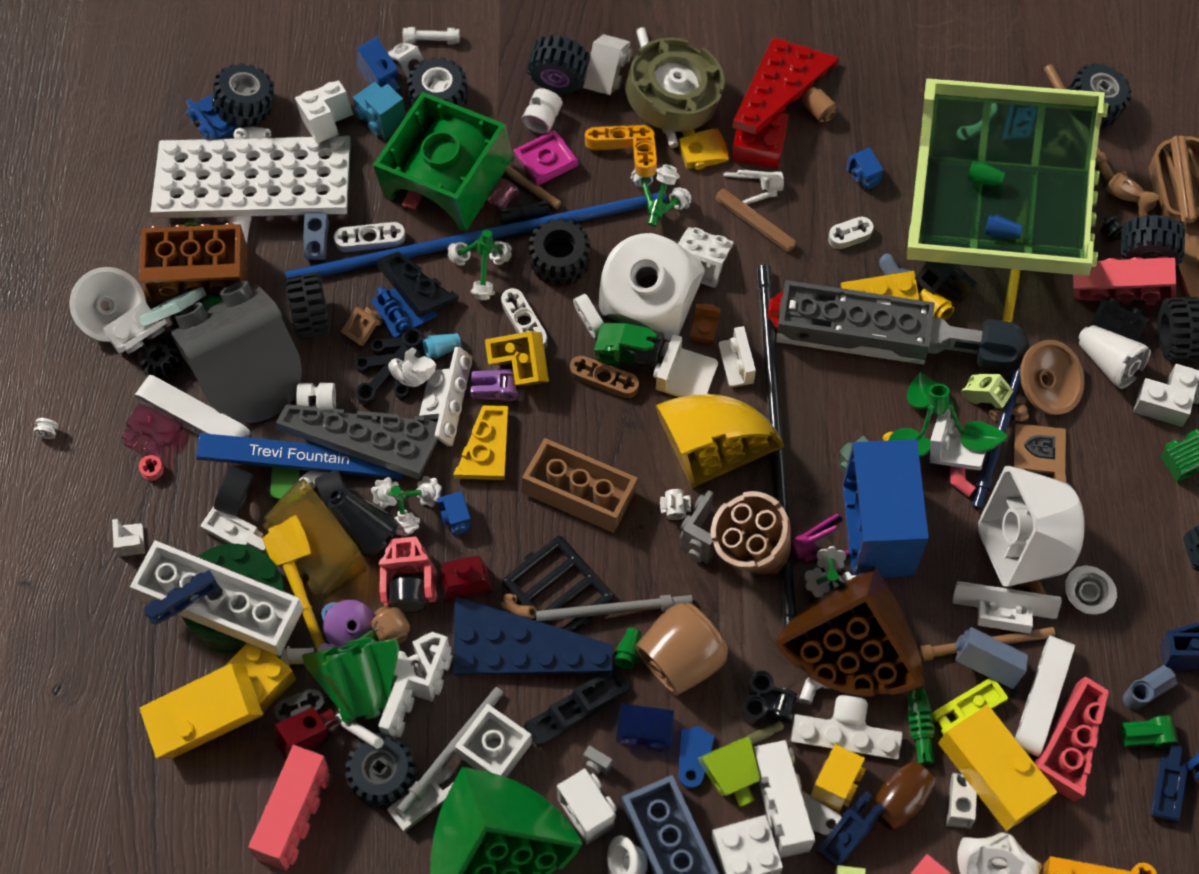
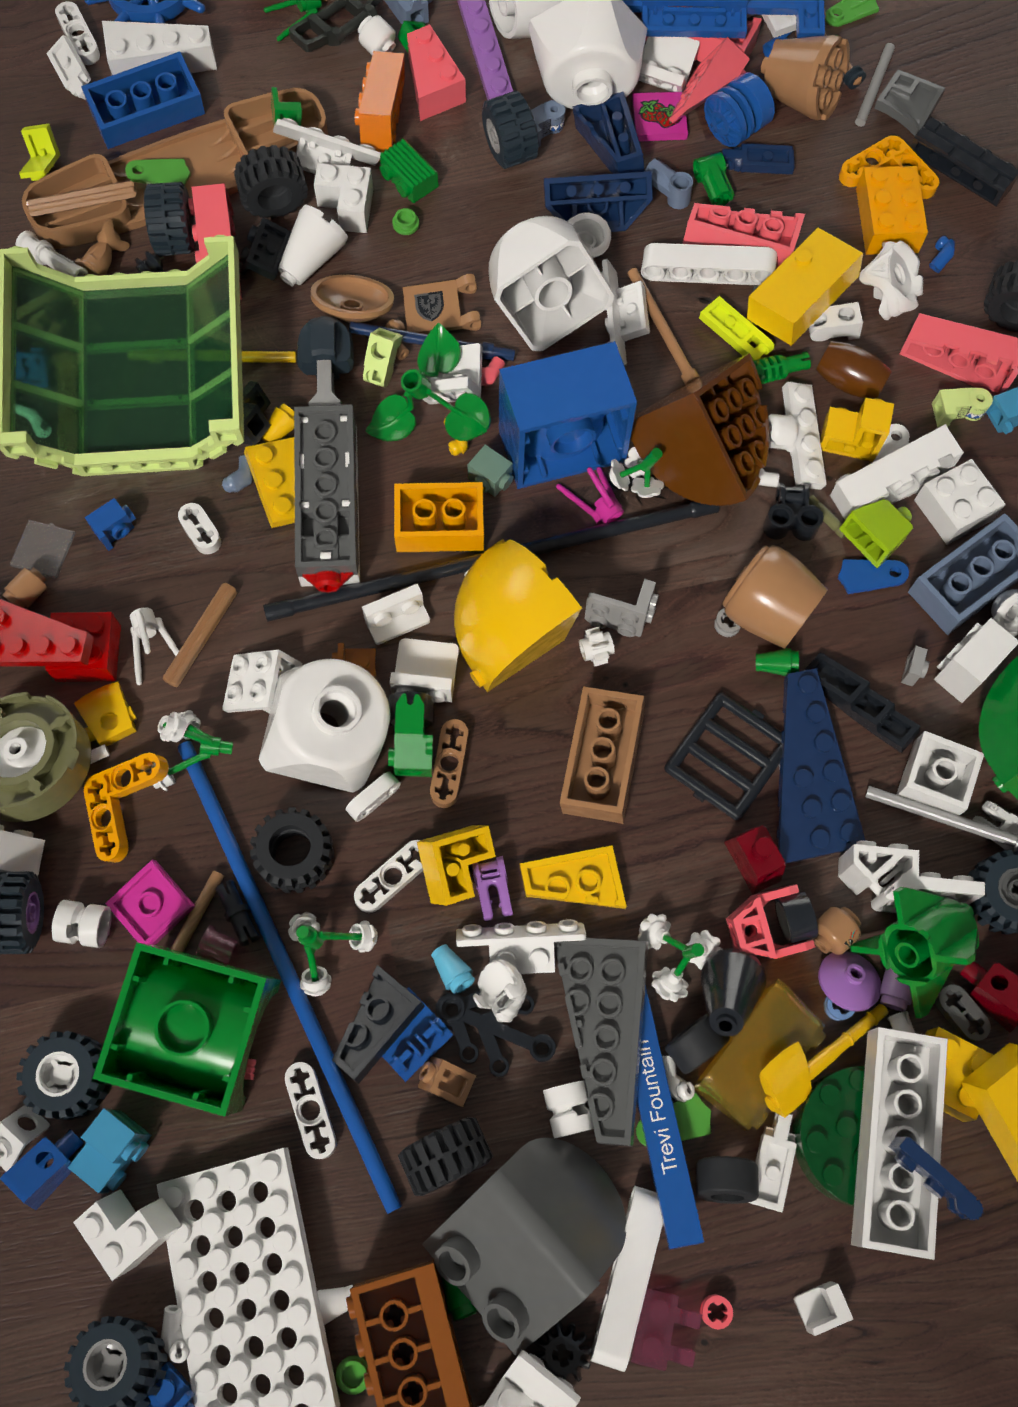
camera: 105 degrees left, 5 degrees up
light aqua tile [139,287,206,326] -> none
sand blue leg [303,213,330,260] -> none
white bar [336,713,383,749] -> none
blue brick [437,491,472,535] -> none
medium nougat arm [501,594,537,619] -> none
light grey bar [536,595,693,621] -> none
clear blue brick [616,703,674,751] -> none
medium nougat cone [711,491,791,574] -> none
dark blue hinge [818,792,885,866] -> none
sand blue brick [955,627,1028,689] -> none
green cone [967,160,1005,187] -> none
blue cone [985,214,1023,239] -> none
none -> clear piece [10,520,75,578]
none -> white pin [16,231,88,277]
none -> bright green plate [392,208,419,235]
none -> light orange brick [394,482,484,552]
none -> dark blue wedge [543,171,653,232]

